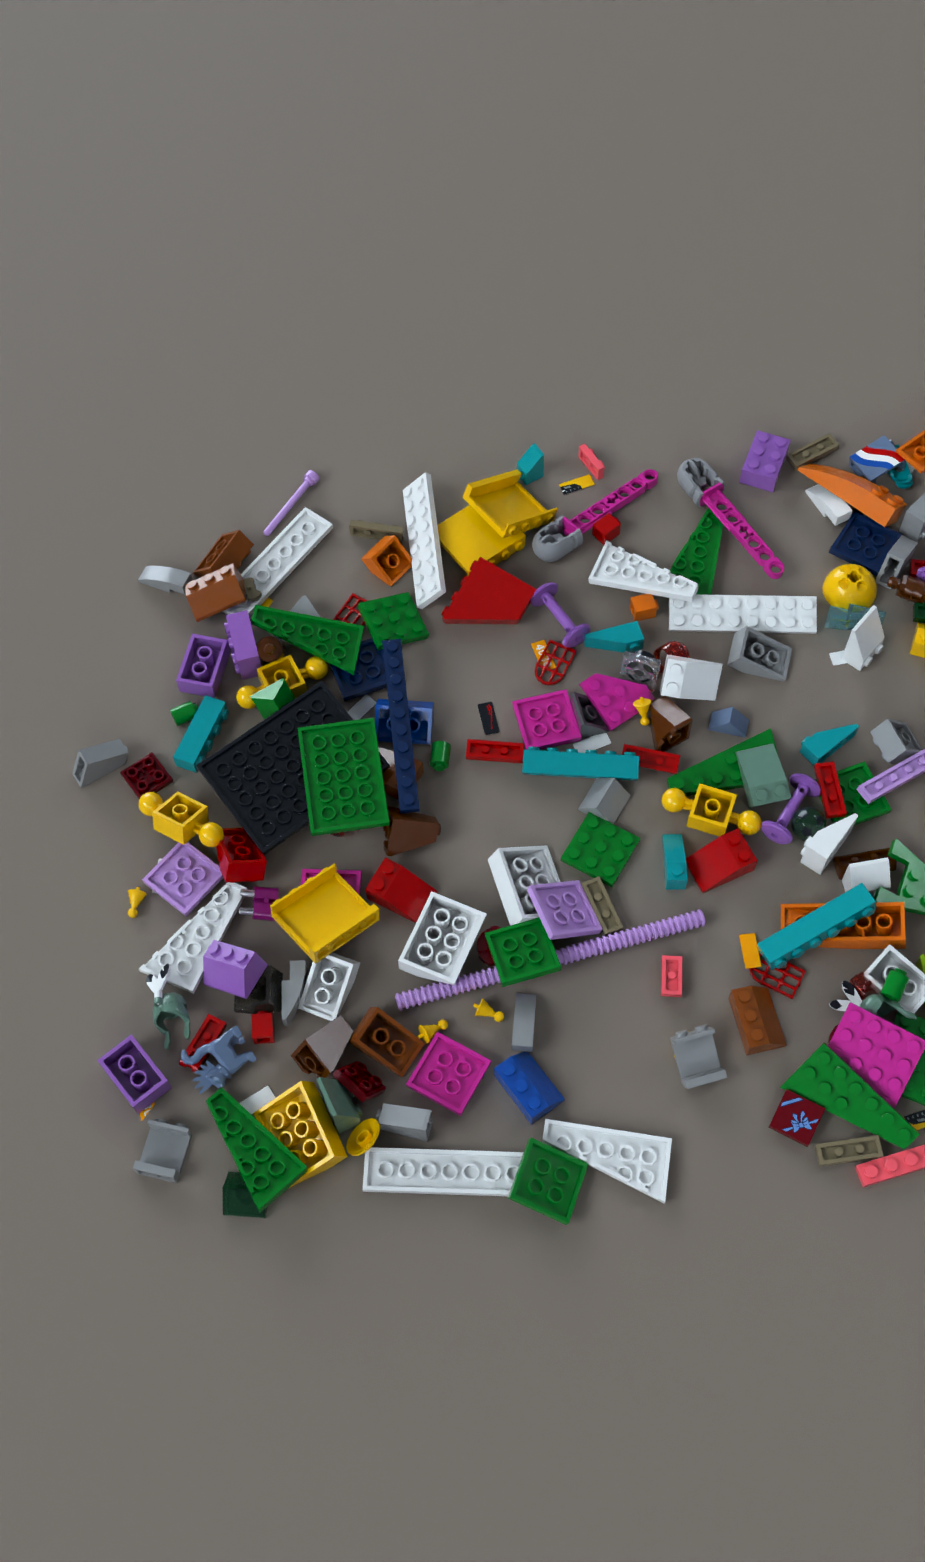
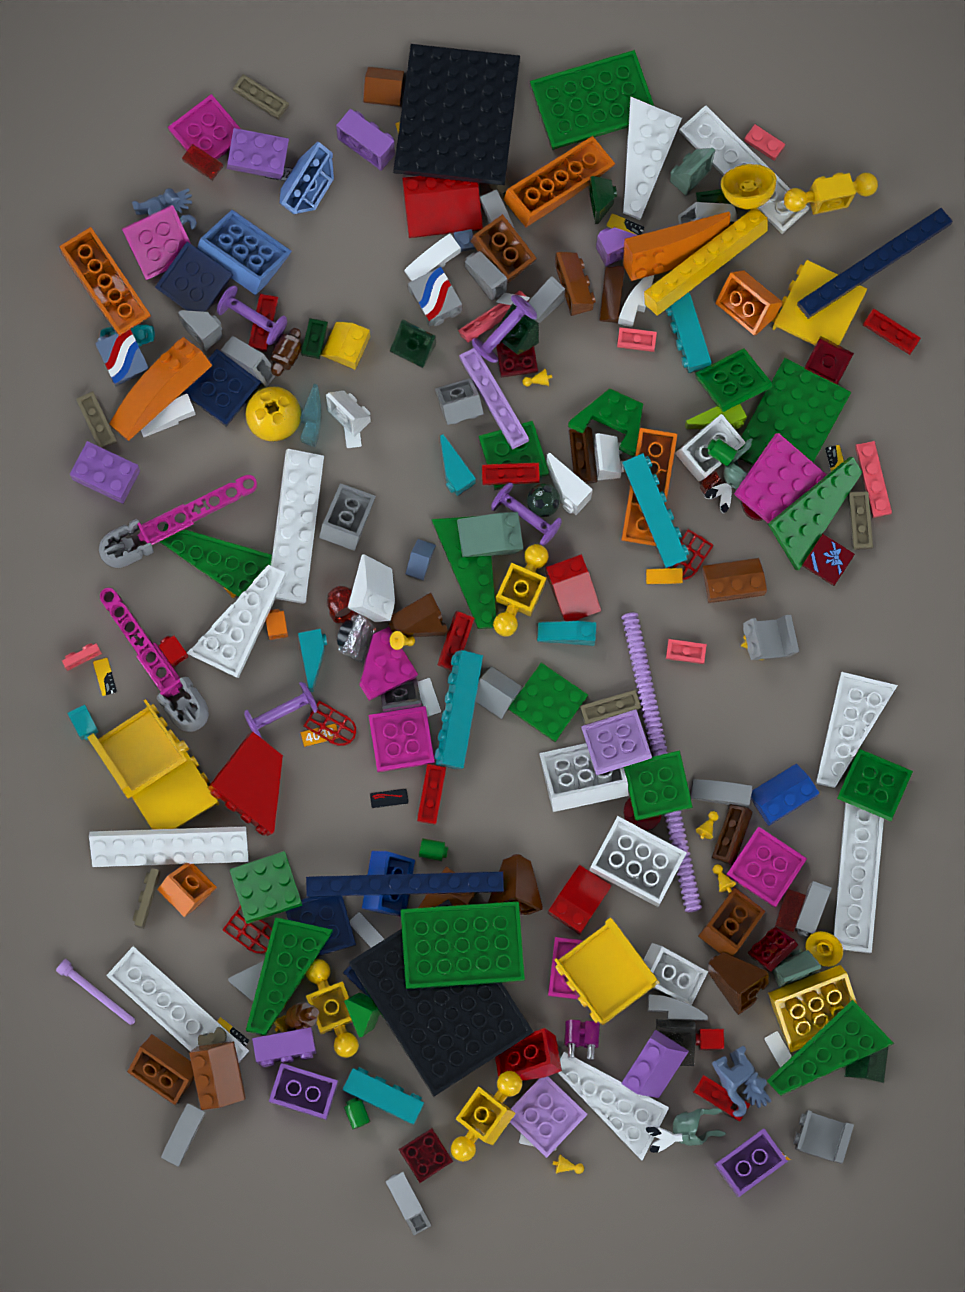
camera: 90 degrees left, 15 degrees up
none -> reddish brown slope [712,804,753,865]
none -> clear red plate [775,889,806,933]

